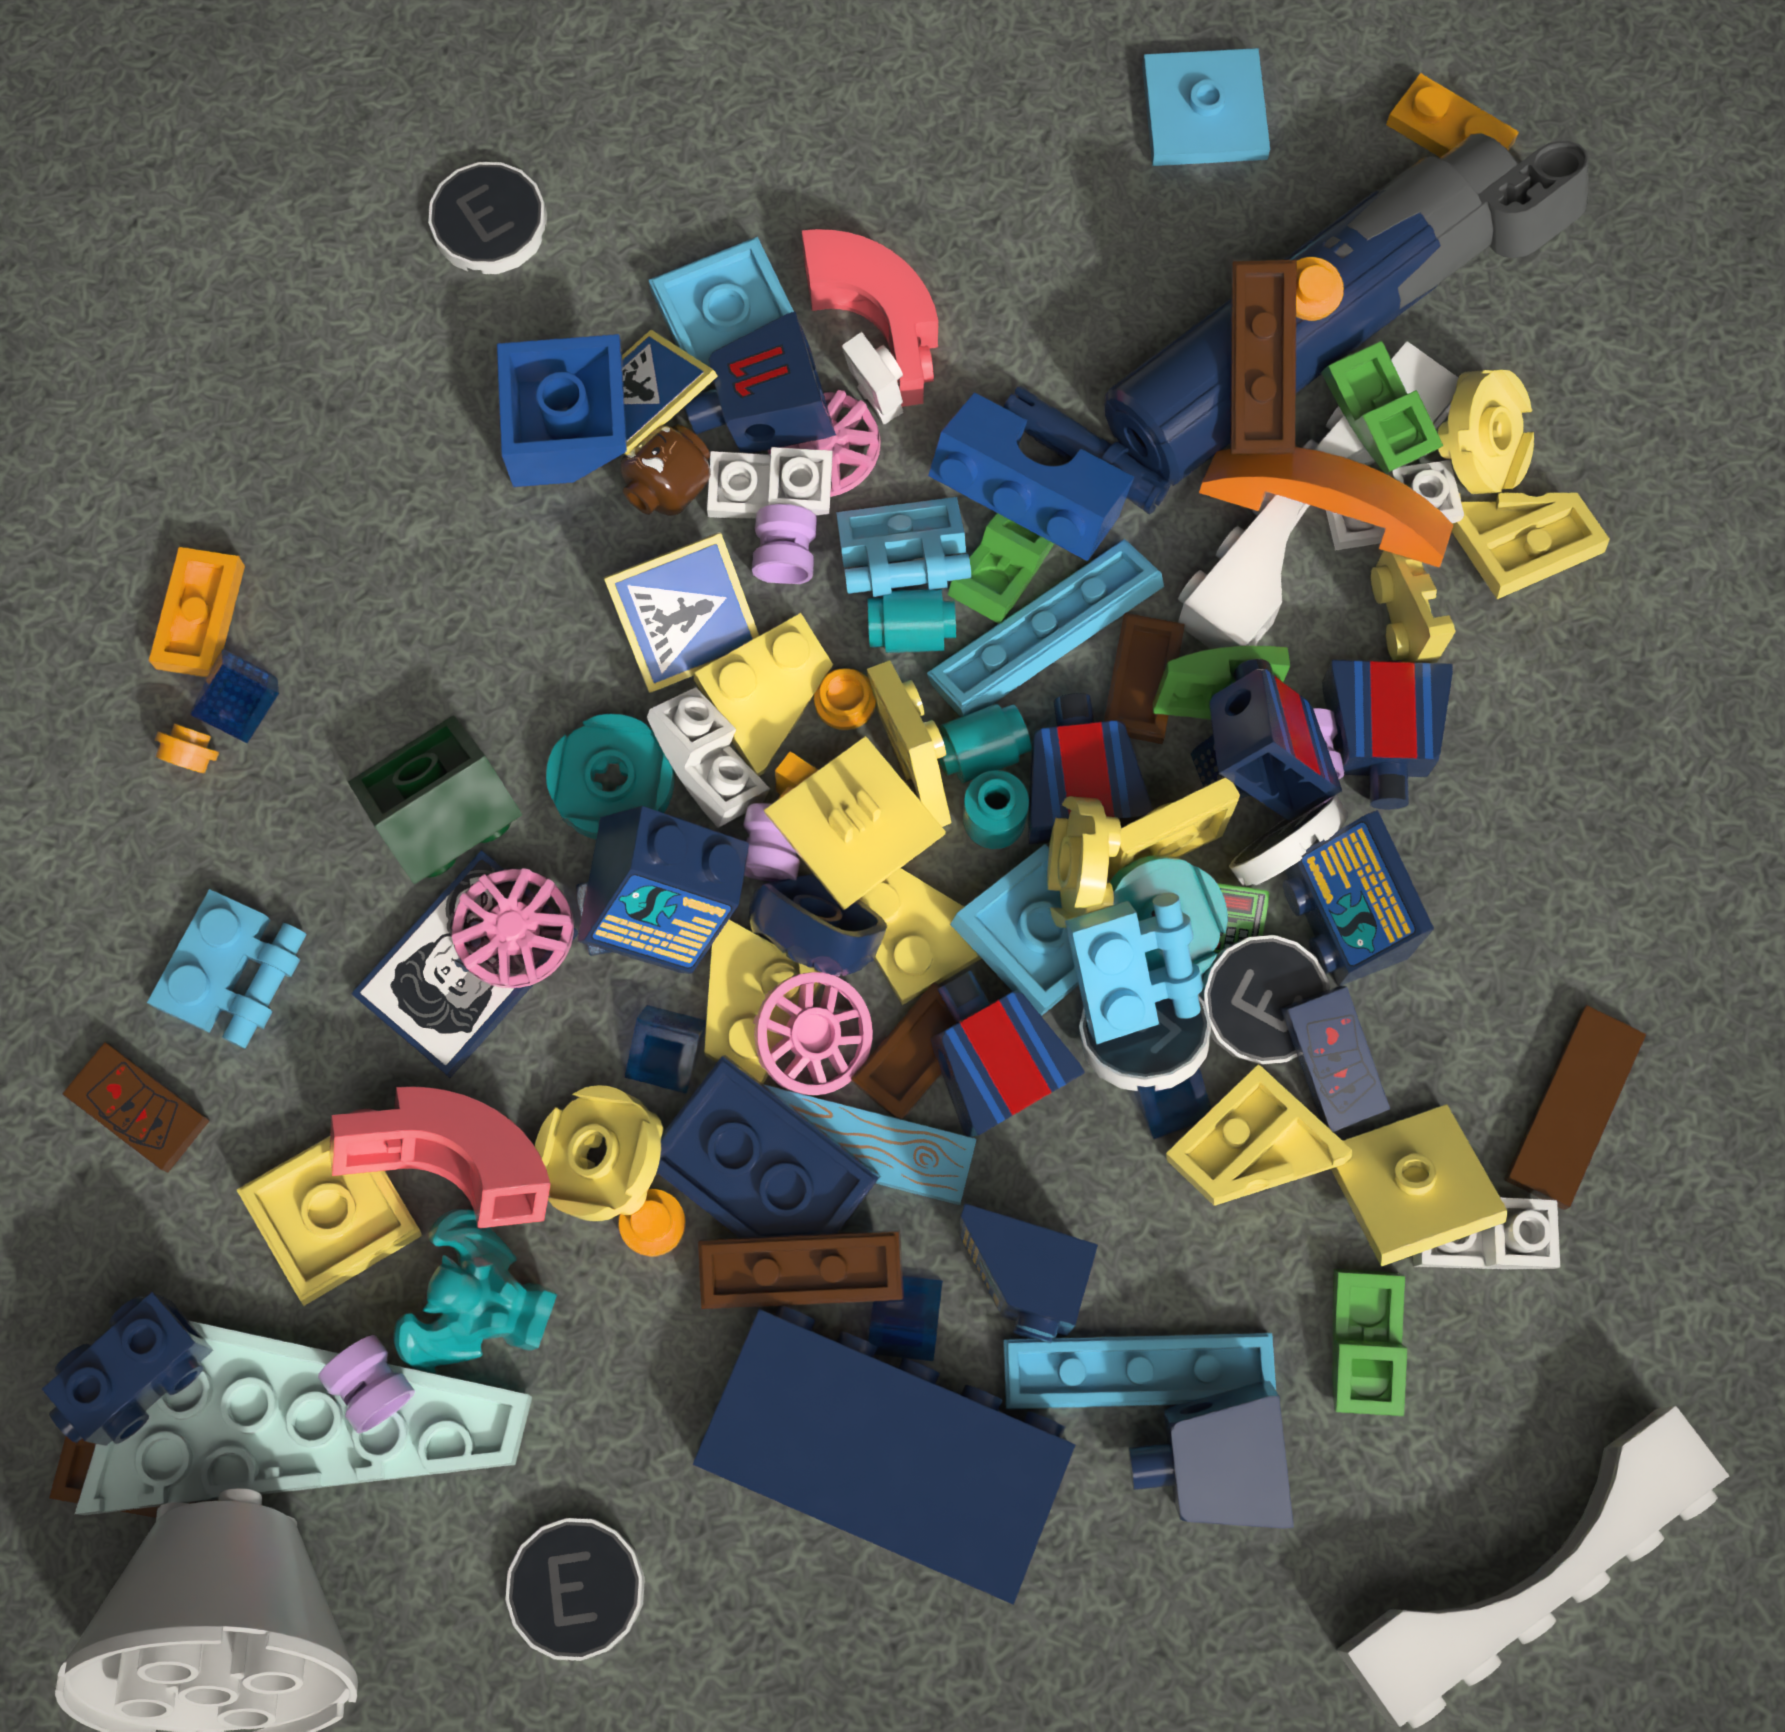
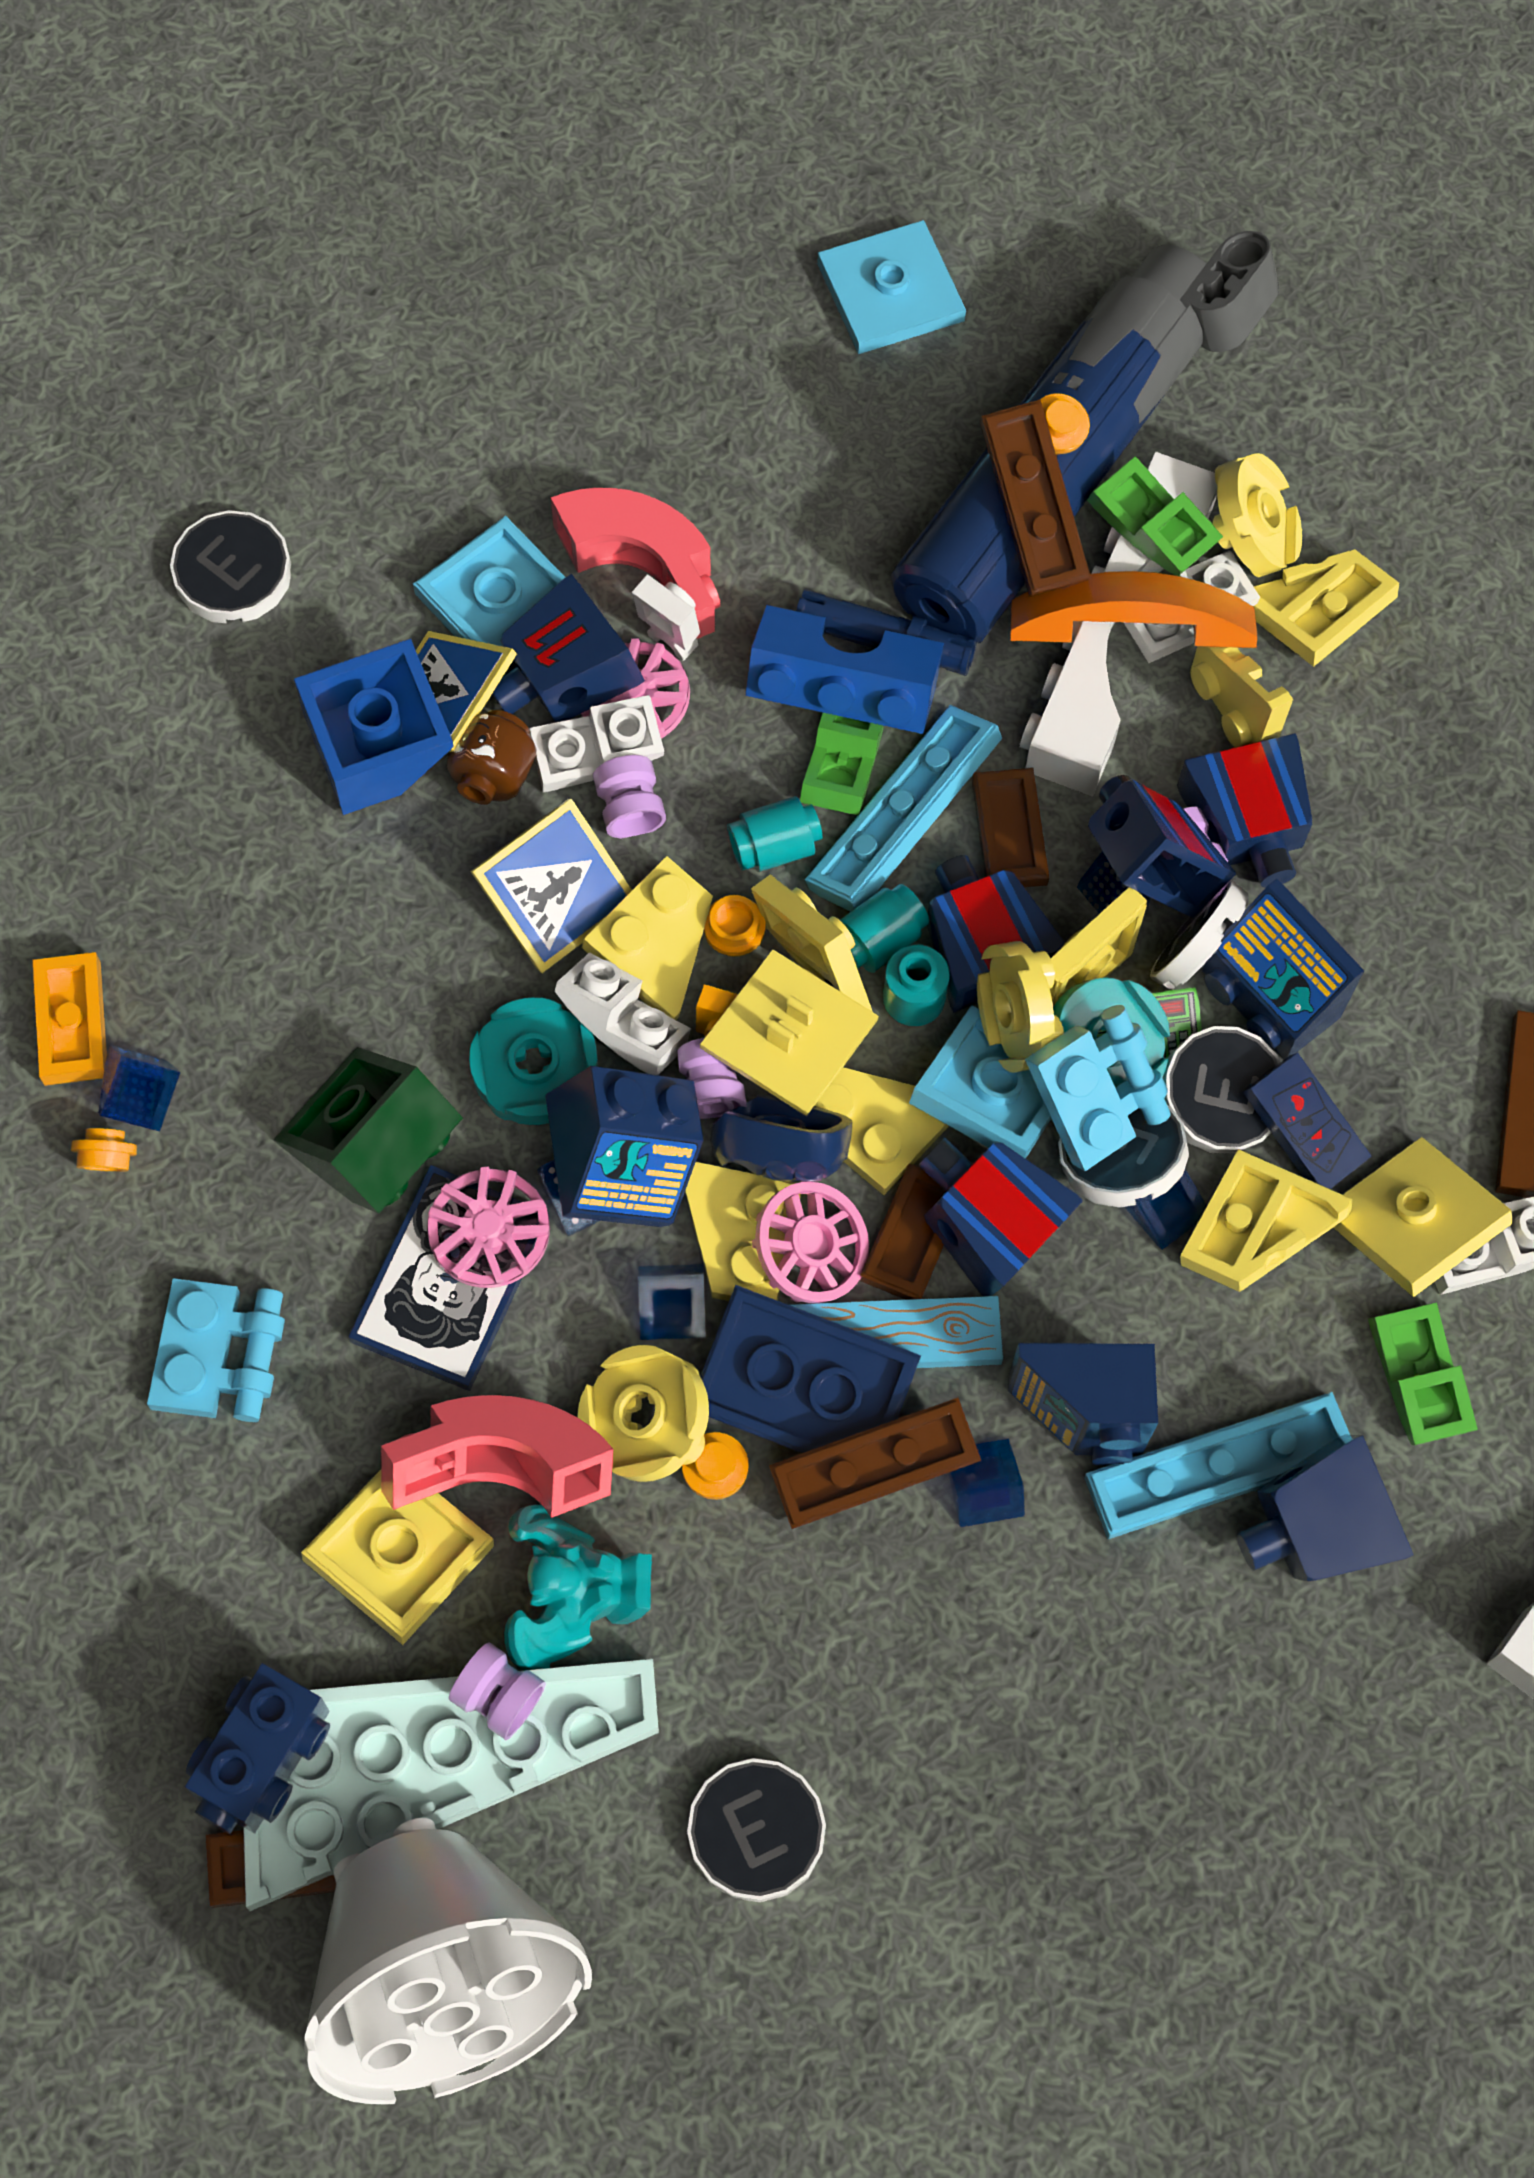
camera: 20 degrees left, 5 degrees down
reddish brown tile [62,1042,210,1173] -> none
dark blue brick [692,1305,1076,1605] -> none
medium azure plate [836,497,971,597] -> none
bright green slope [1153,646,1290,719] -> none
light orange plate [1386,73,1519,157] -> none

